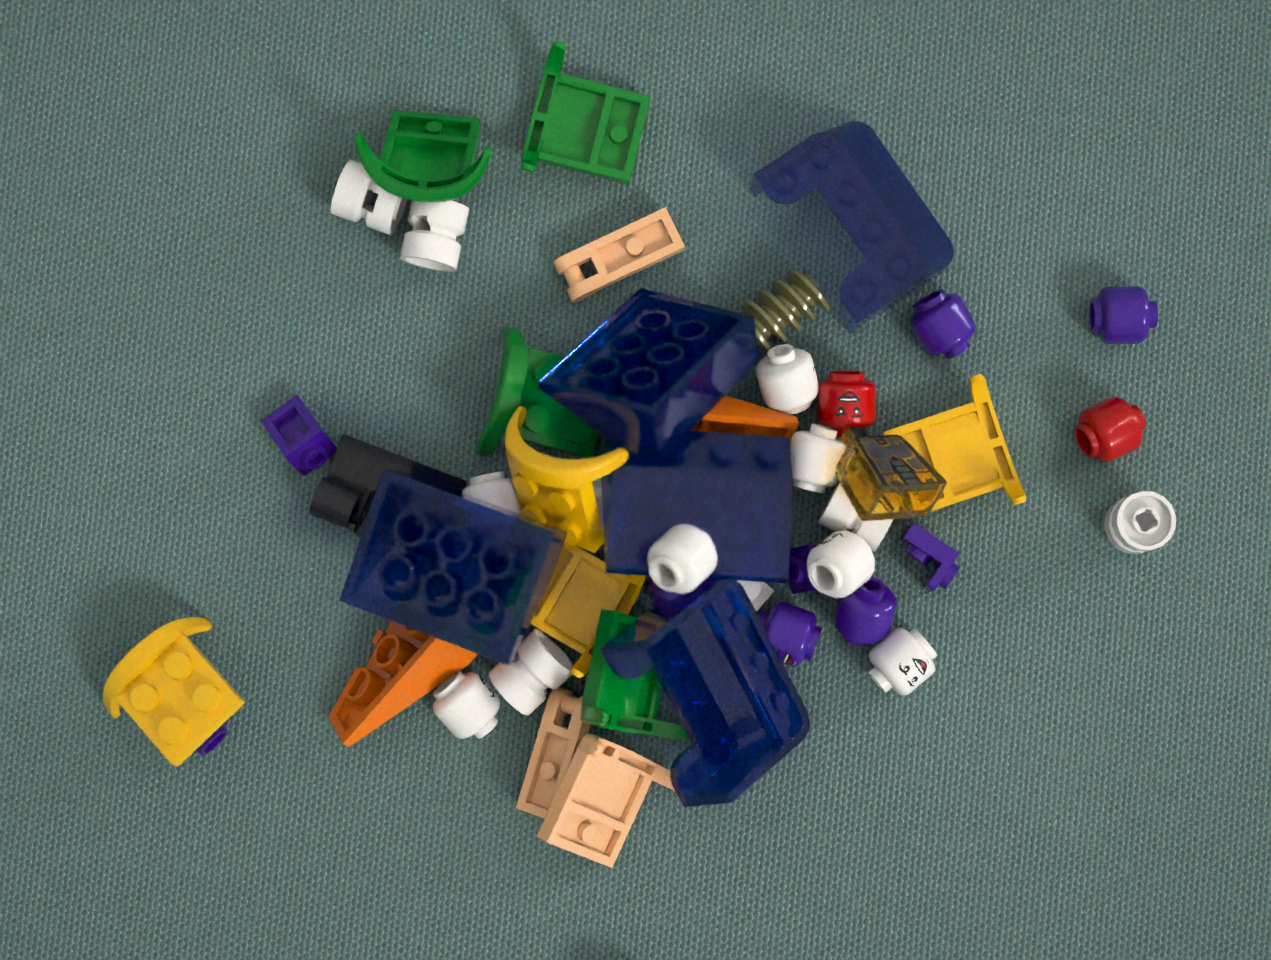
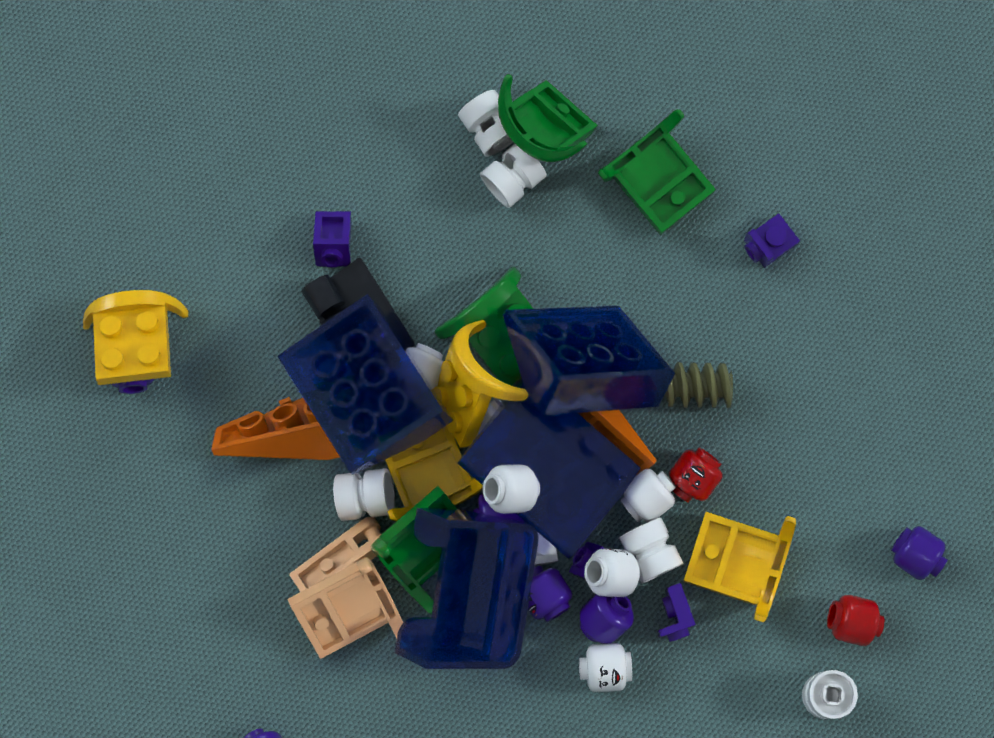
camera: 35 degrees right, 5 degrees down
white head [433,671,500,739] -> none
light nougat plate [553,207,685,303] -> none
clear blue windscreen [750,121,954,334] -> none
white head [756,344,819,414] -> none
clear yellow torso [835,427,948,521] -> none
dark purple head [909,289,976,359] -> none
none -> dark purple bracket [744,213,800,268]

